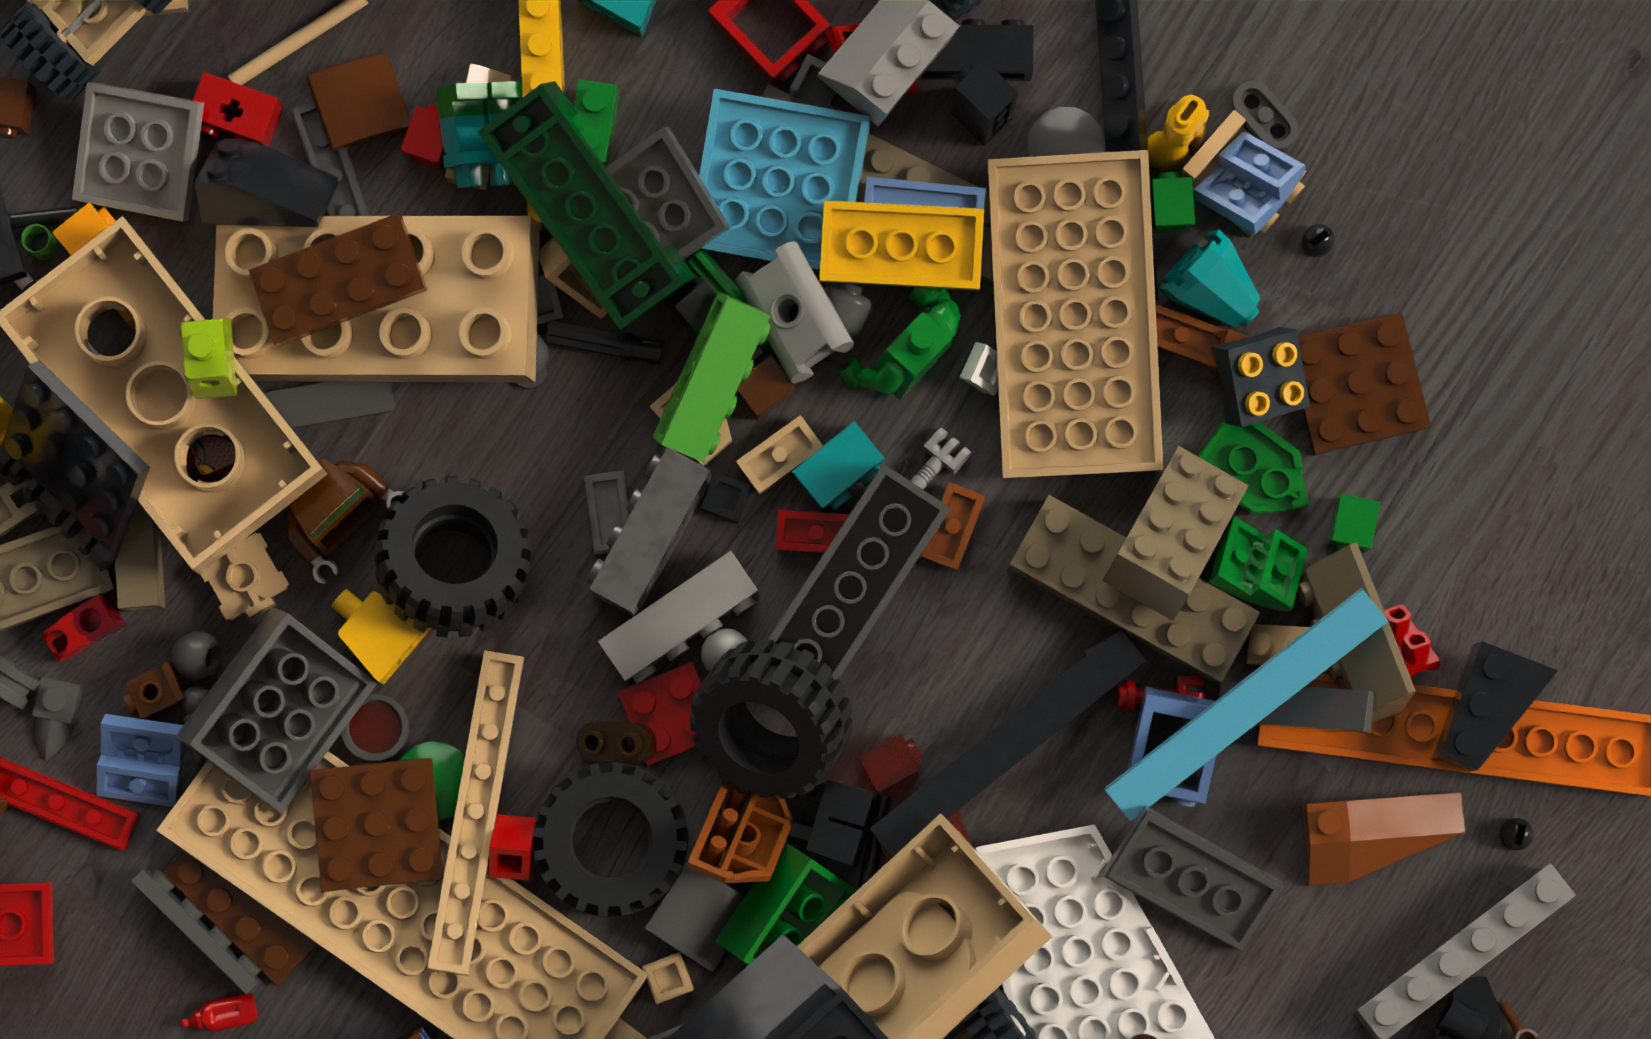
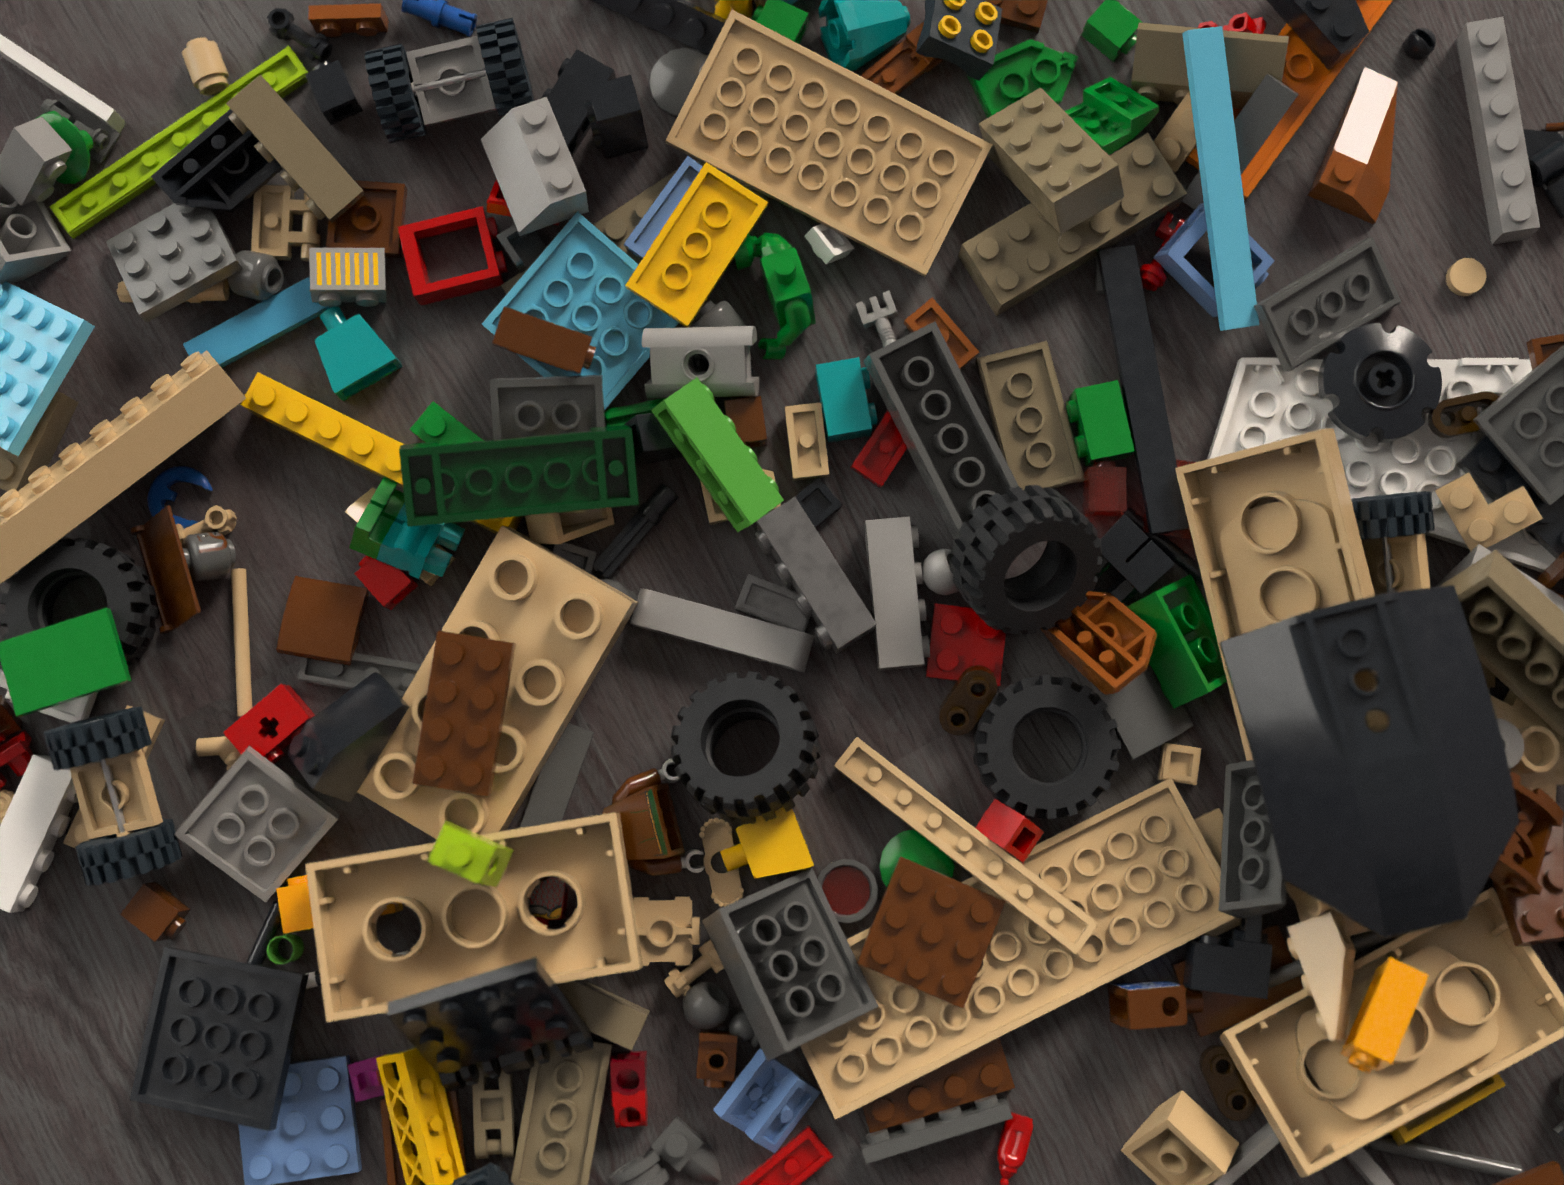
camera: 60 degrees left, 0 degrees up
none -> tan arm [196,736,241,770]
none -> reddish brown window [492,306,596,374]
none -> light grey beam [630,588,814,672]
none -> tan bar [664,939,724,998]
none -> tan piece [699,818,744,907]
none -> dark tan tile [976,341,1085,490]
none -> green brick [1066,380,1134,467]
none -> black piece [1318,323,1442,443]
none -> tan tile [1446,258,1486,296]

